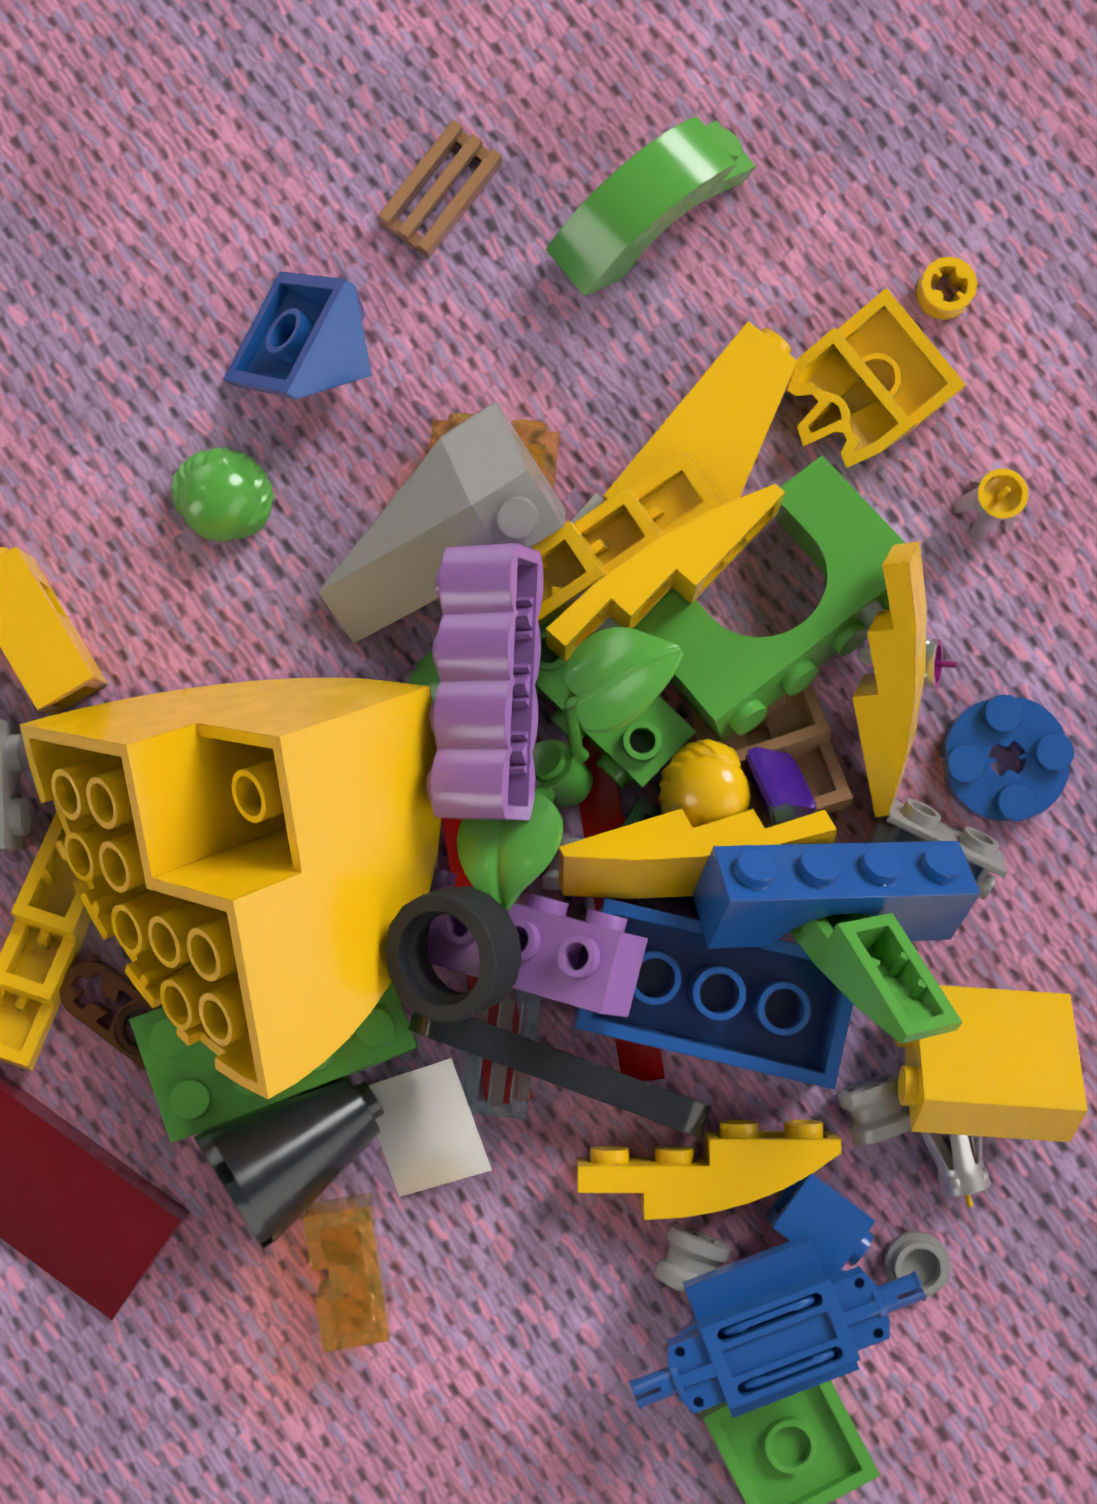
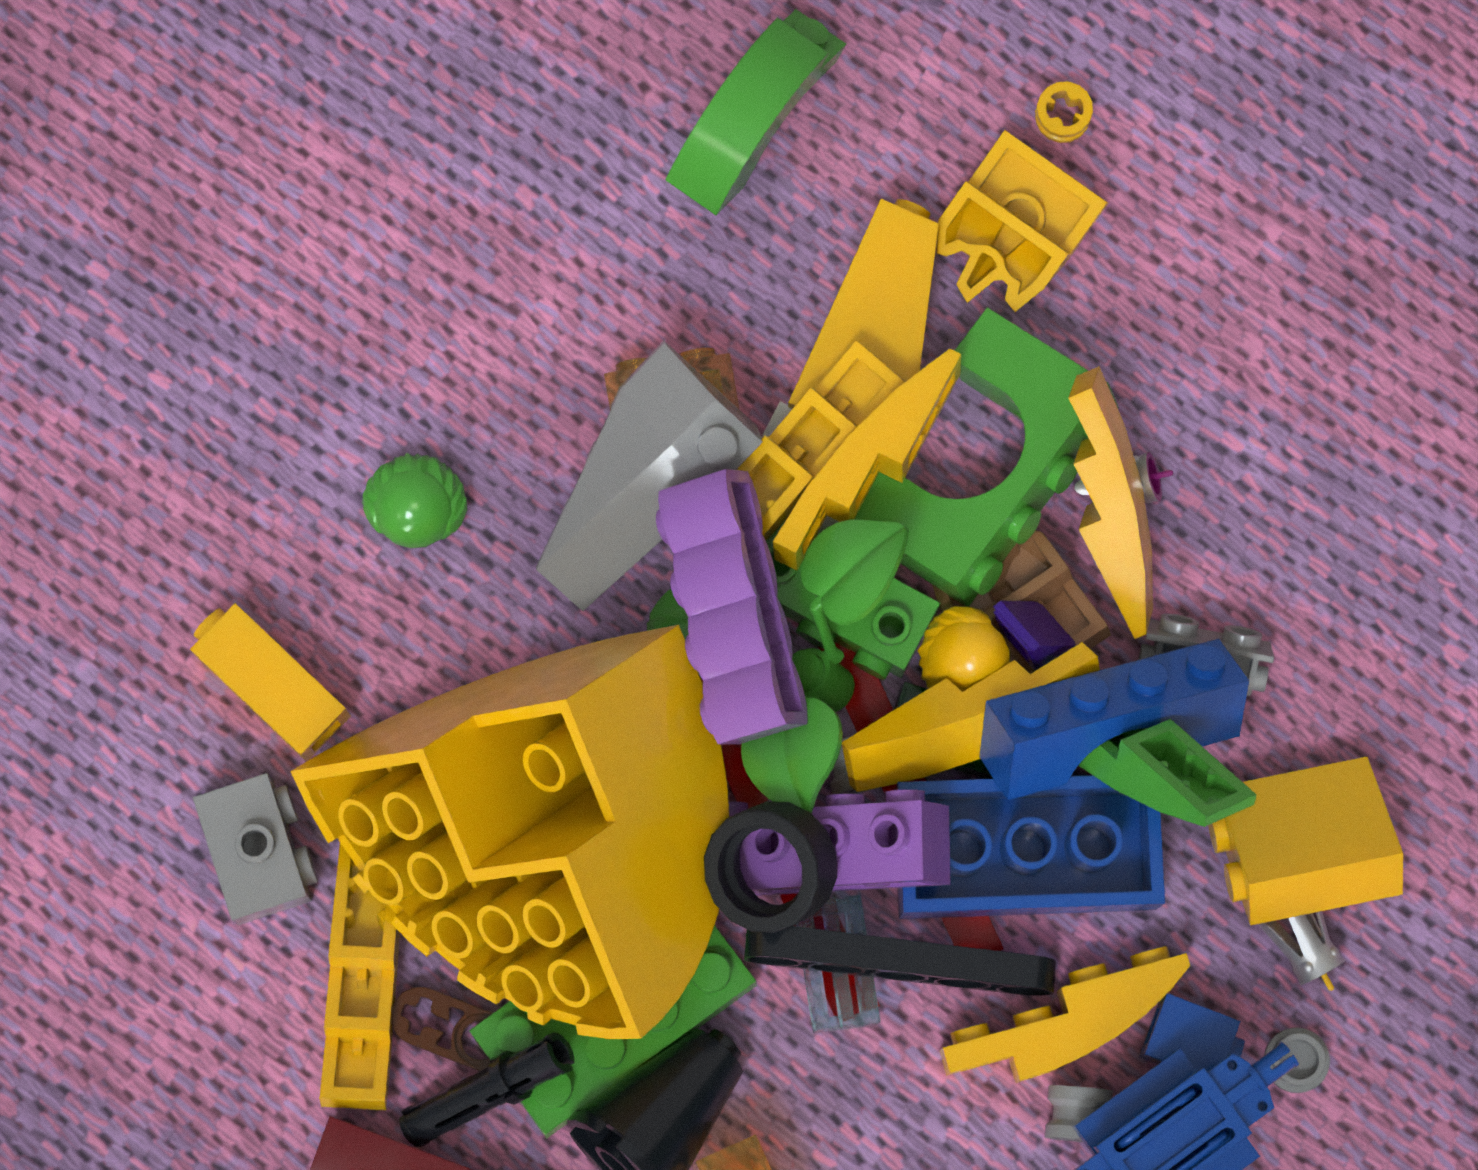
camera: 15 degrees left, 5 degrees down
blue slope [223,271,372,399] -> none
white sticker [368,1058,492,1197] -> none
medium nougat tile [378,119,503,259] -> none
light grey wheel [836,1073,911,1145] -> none
blue plate [941,695,1074,822] -> none
yellow piece [952,468,1029,540] -> none
none -> black pin [399,1032,575,1147]

